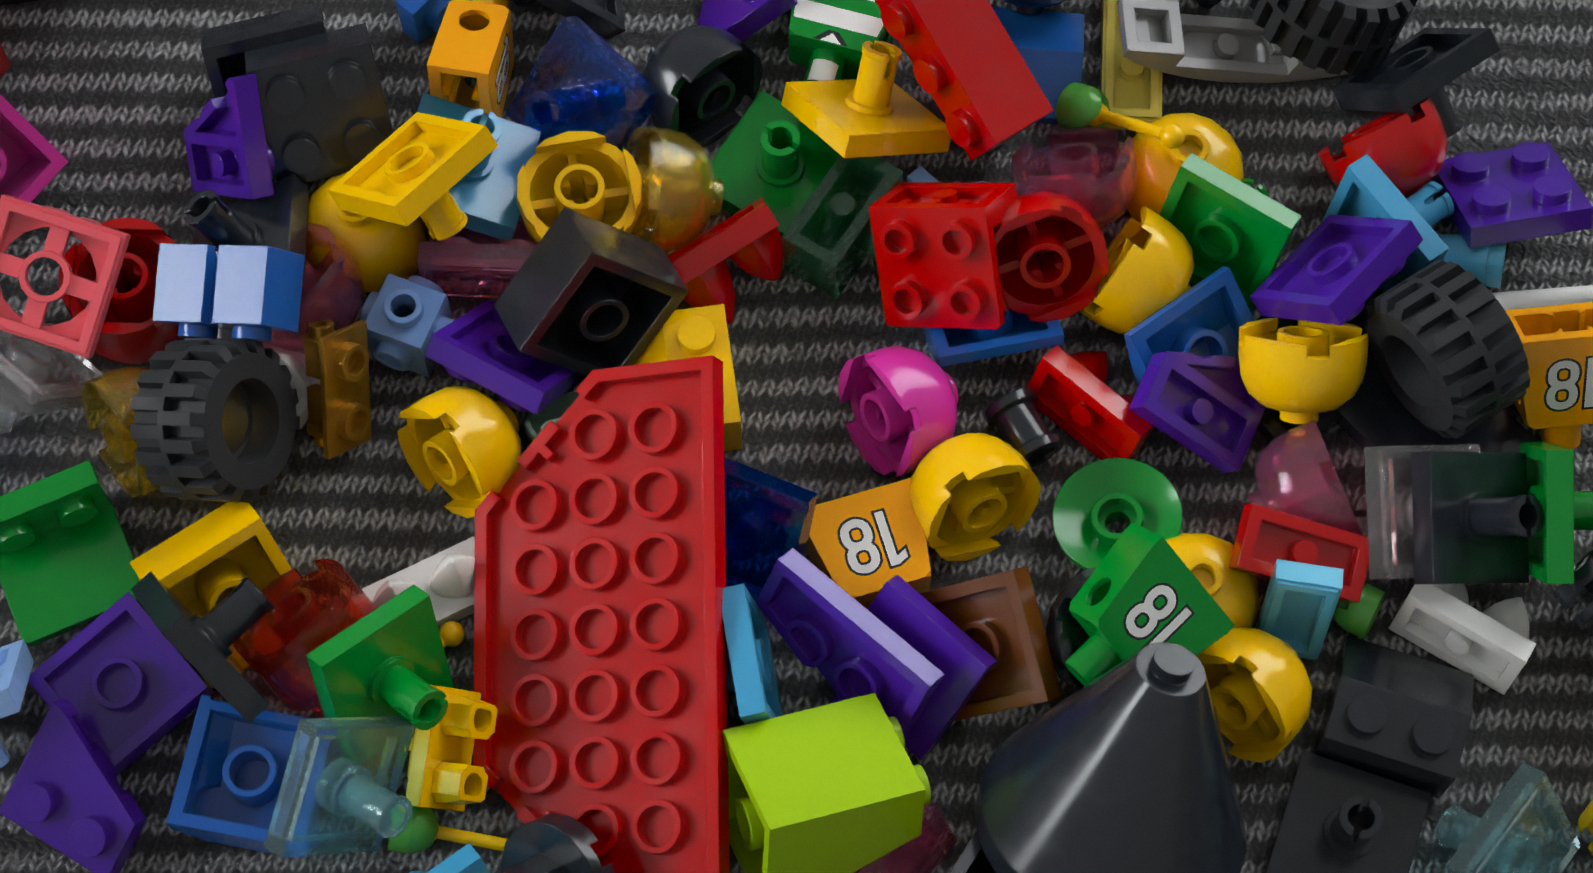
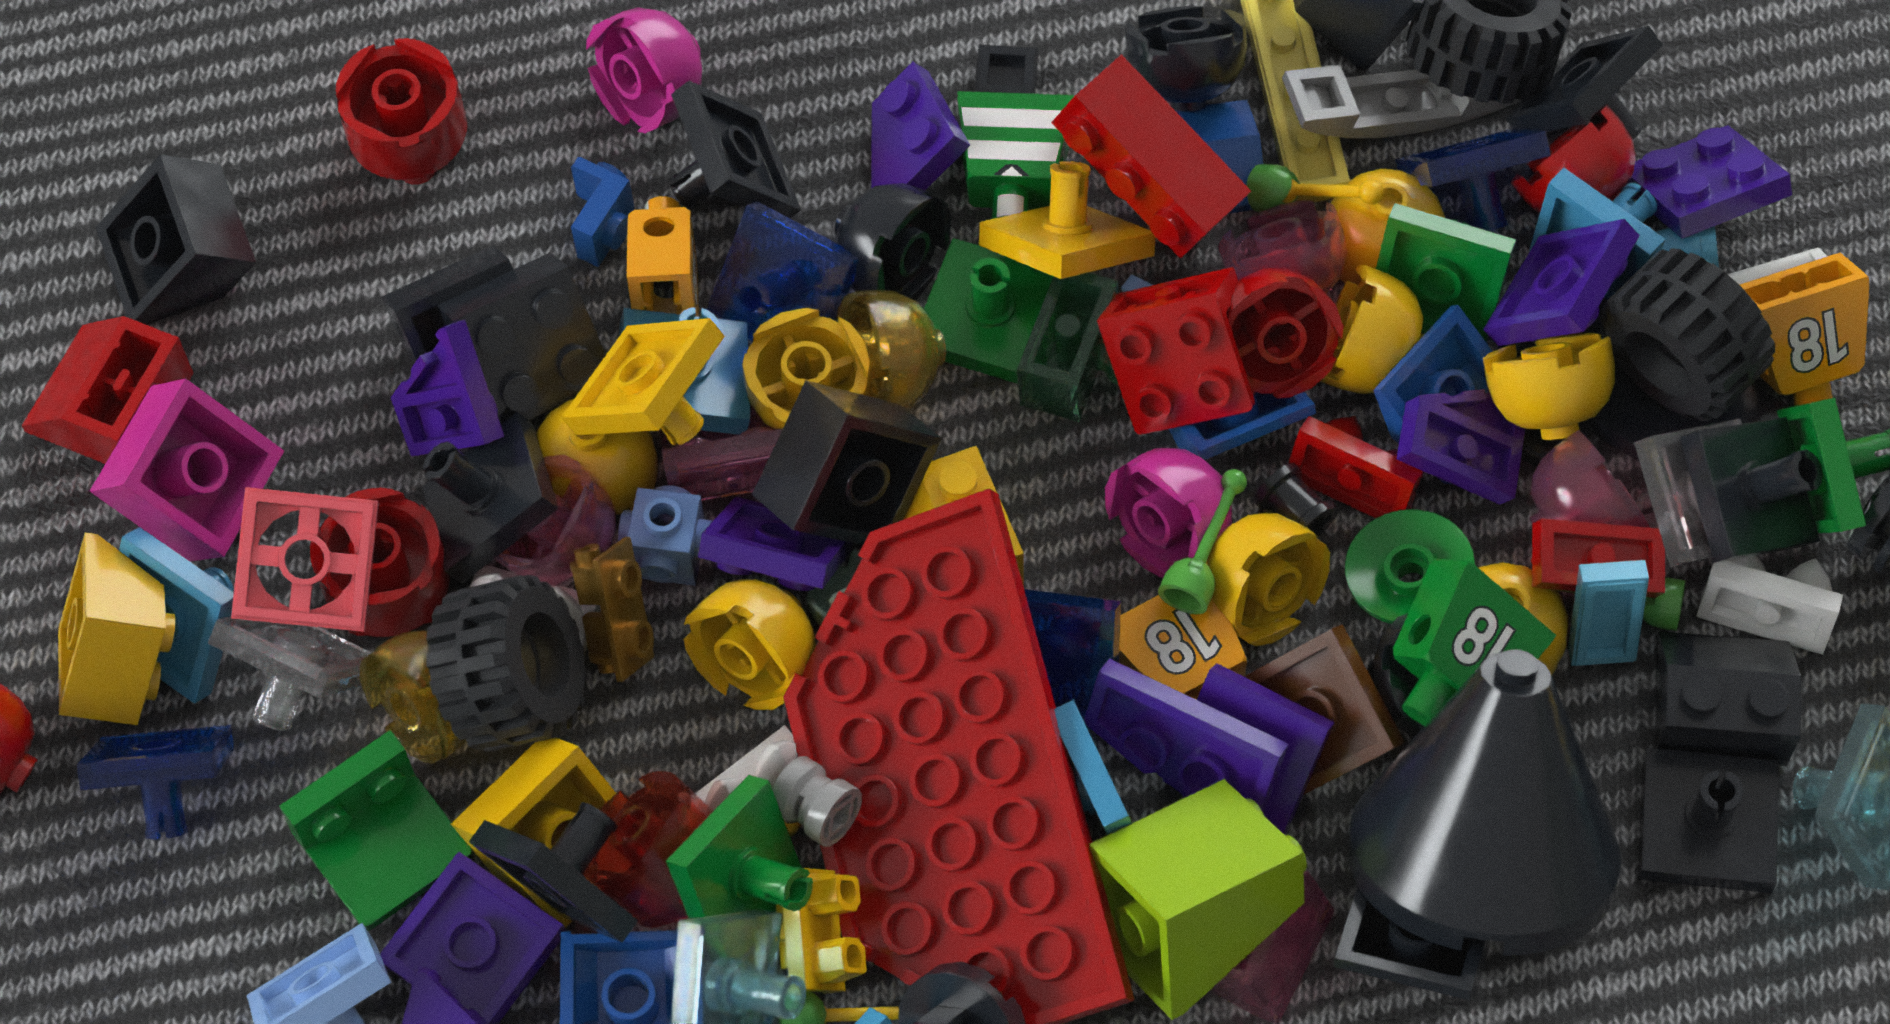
camera: 10 degrees left, 5 degrees down
piece [153,243,305,343] -> none
red tile [667,197,784,324] -> none
yellow cylinder [1196,627,1312,763] -> none
none -> light grey wheel [772,756,862,847]
none -> bright green hinge [1158,469,1247,614]
none -> clear blue tile [1395,129,1551,231]

